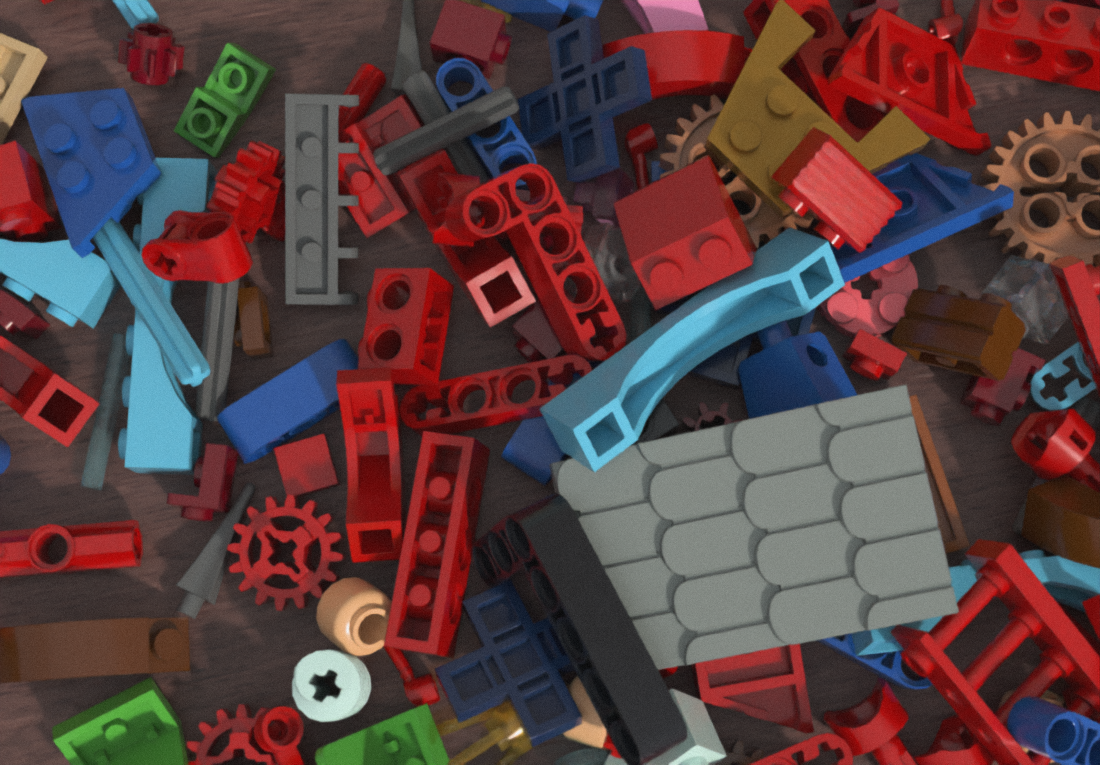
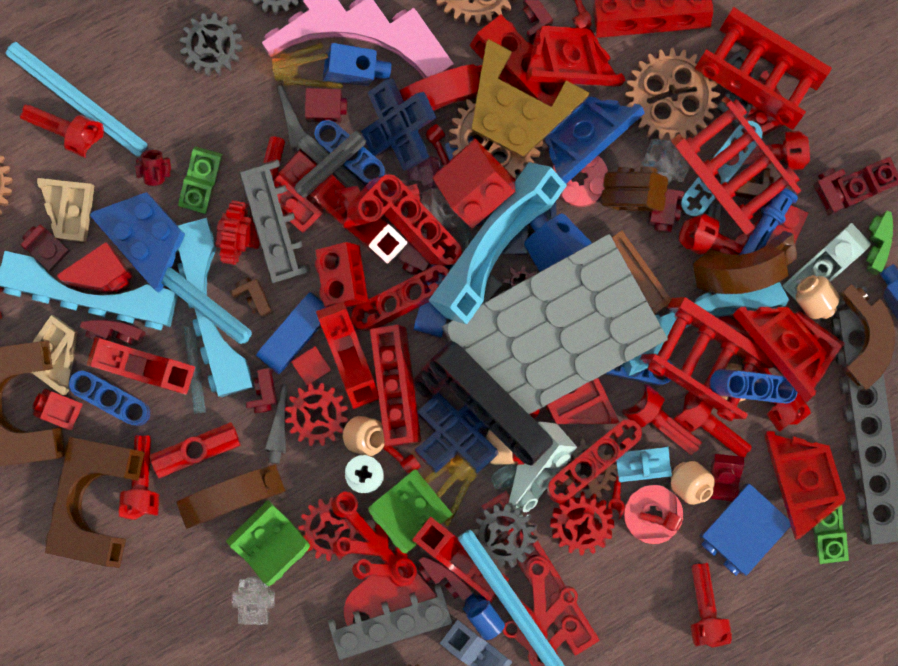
camera: 20 degrees left, 5 degrees up
red piece [141,210,253,284] -> none
dark grey axle [195,279,239,421] -> none
brick [771,127,903,253] -> none
red plate [842,329,907,381] -> none

